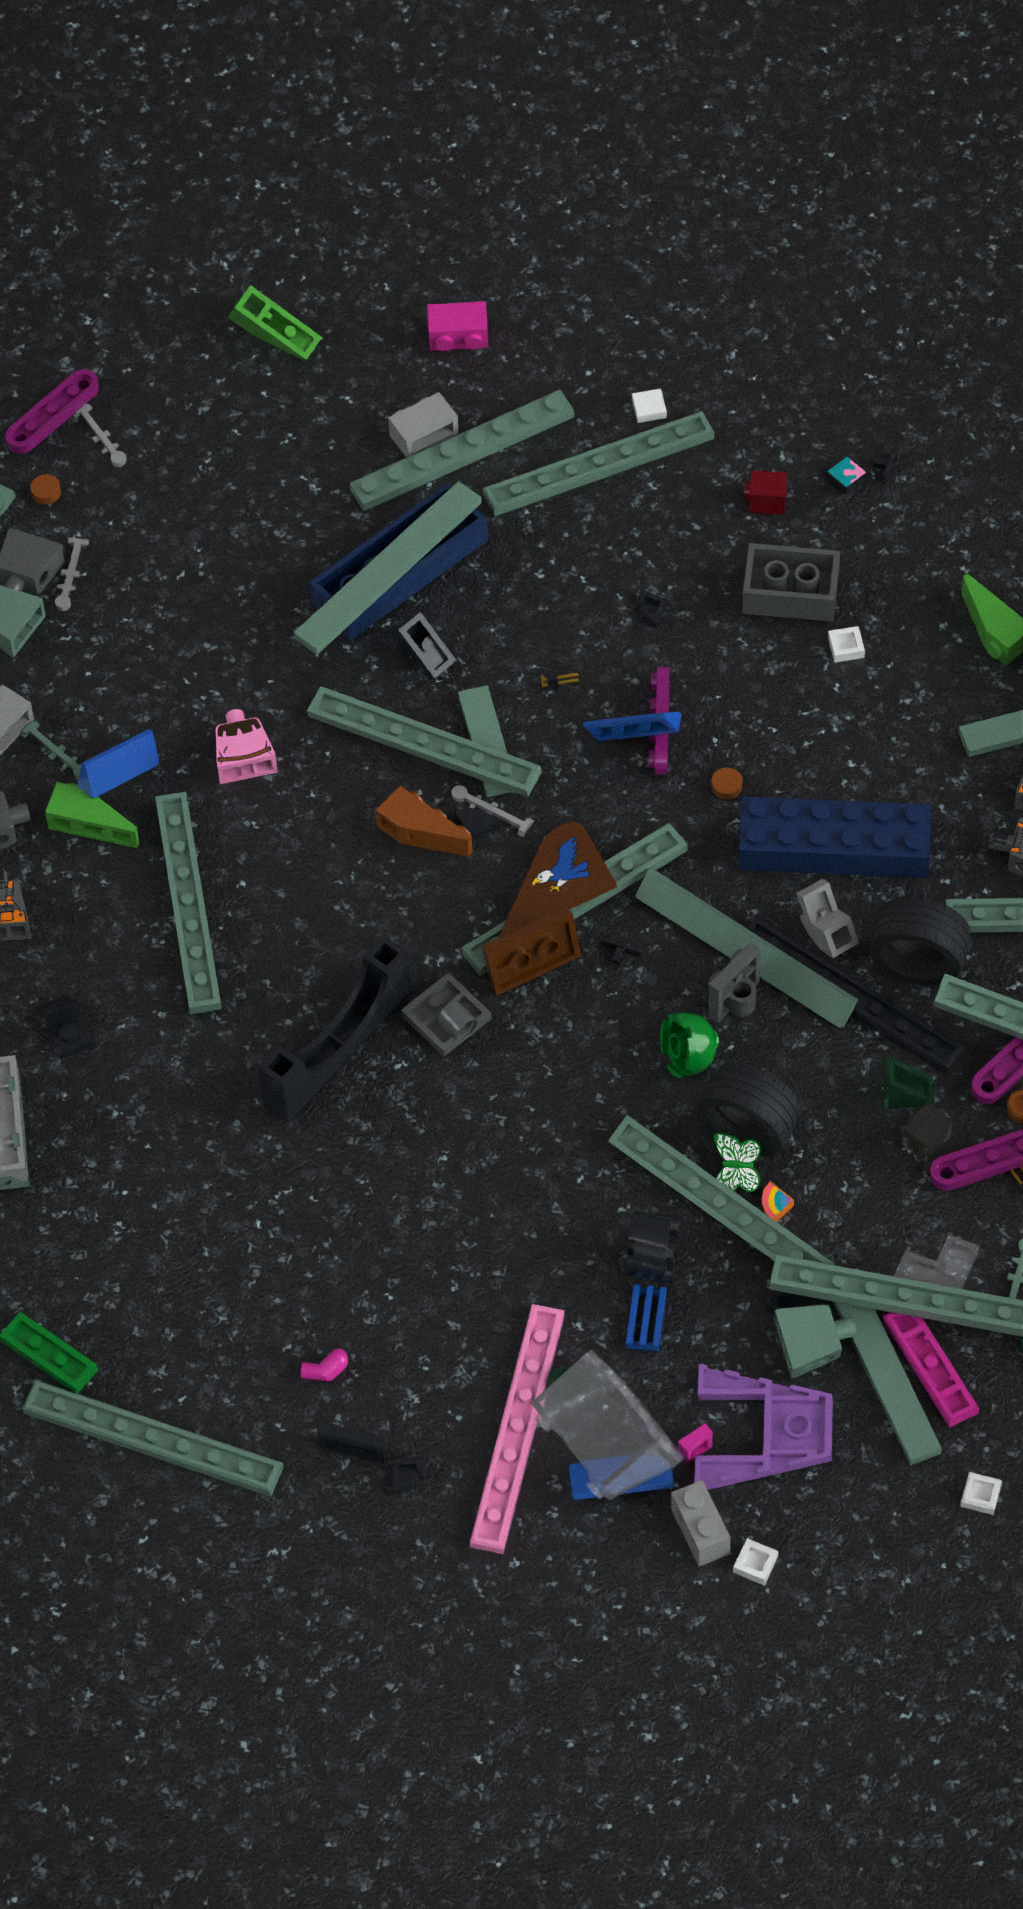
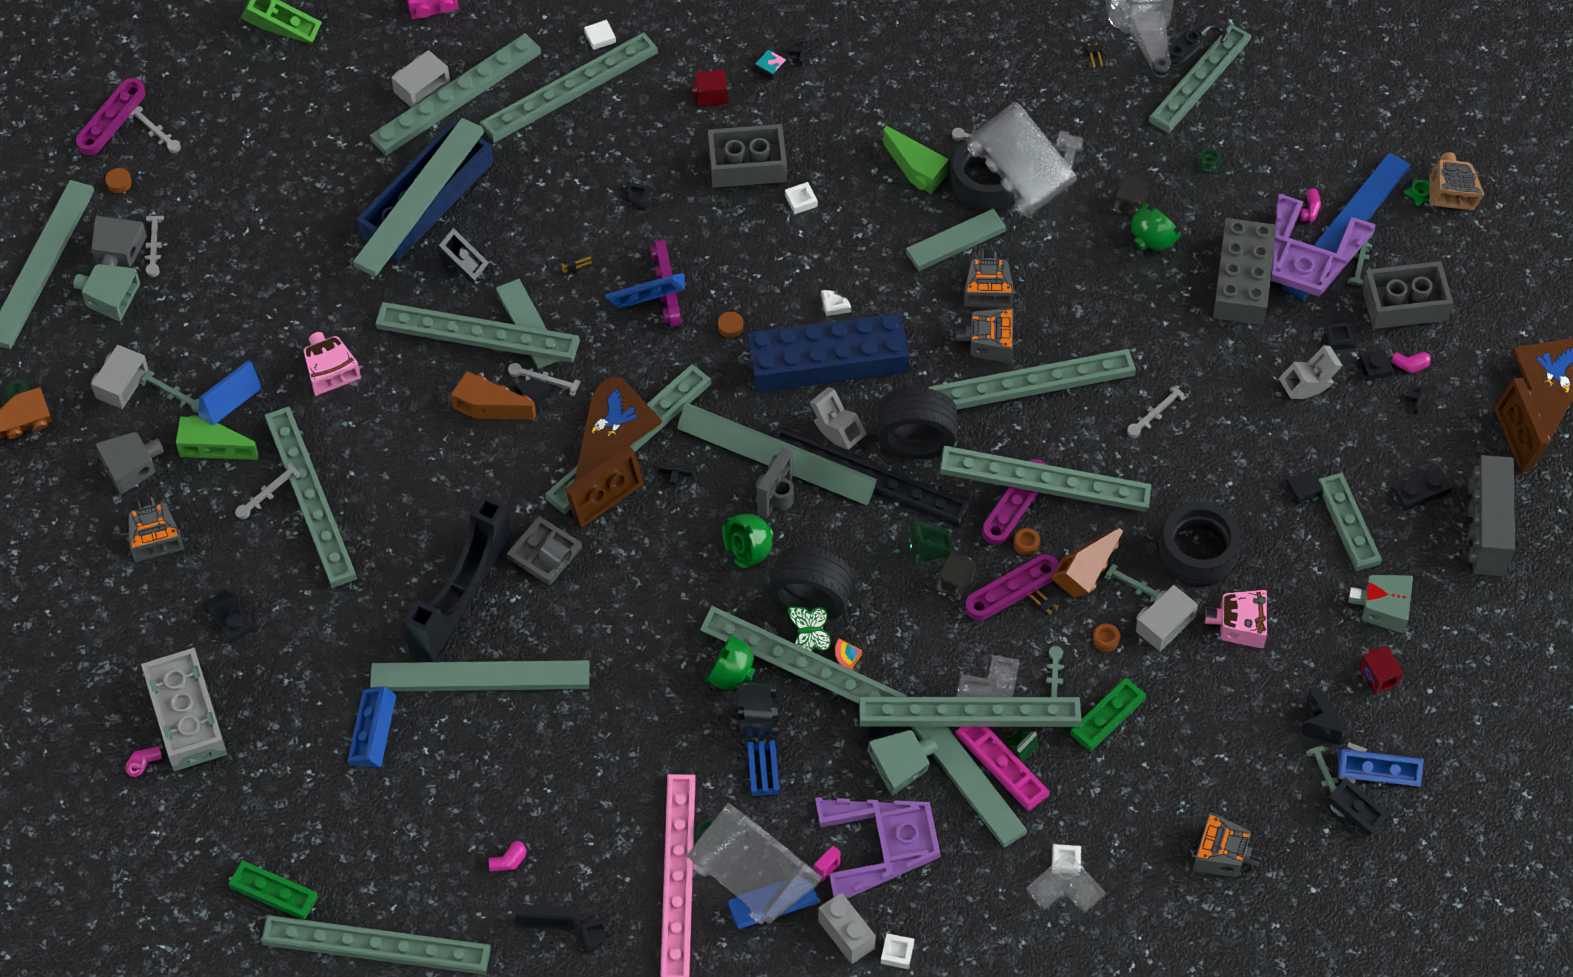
camera: 15 degrees left, 0 degrees up
none -> light grey piece [235,462,301,519]
none -> blue slope [347,686,396,768]
none -> sand green tile [370,660,590,691]
none -> green cylinder [705,635,755,690]
none -> white tile [821,290,851,316]
none -> dark green slope [1006,730,1039,763]
none -> clear plate [1026,852,1106,914]

